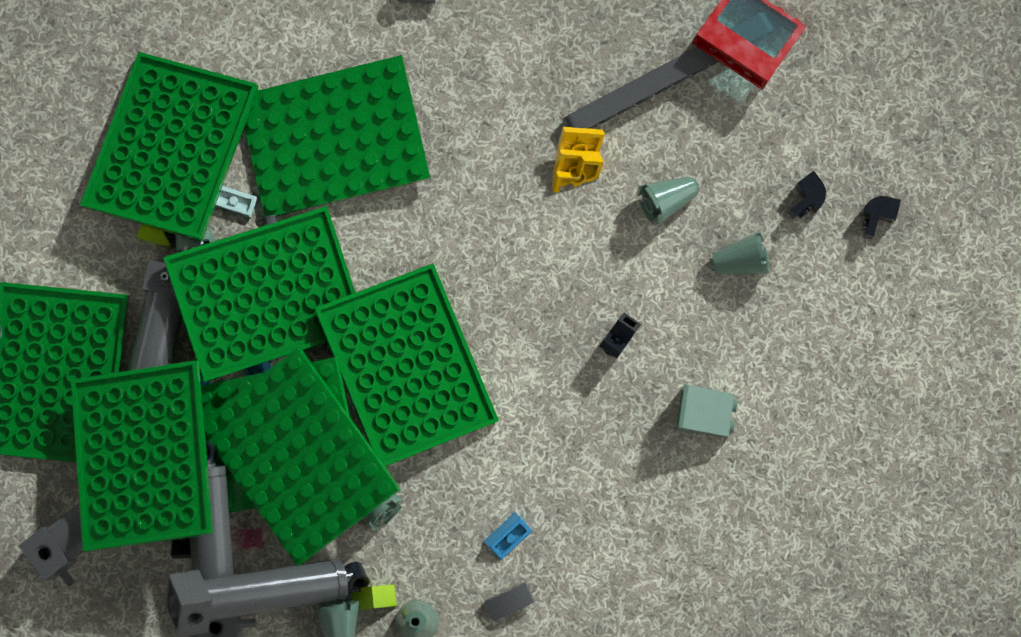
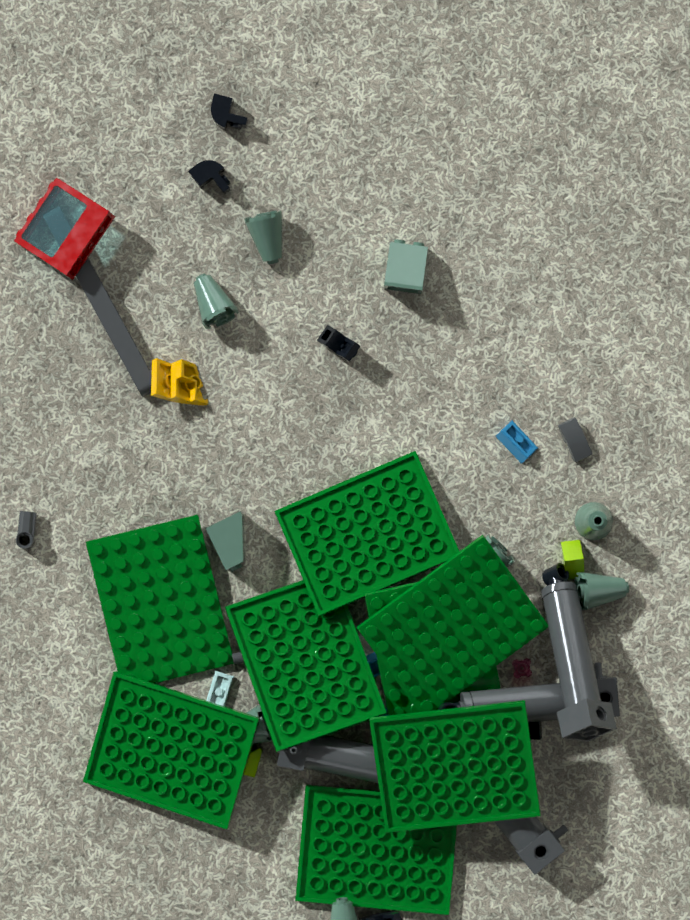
camera: 80 degrees left, 5 degrees up
none -> sand green slope [205,511,245,572]

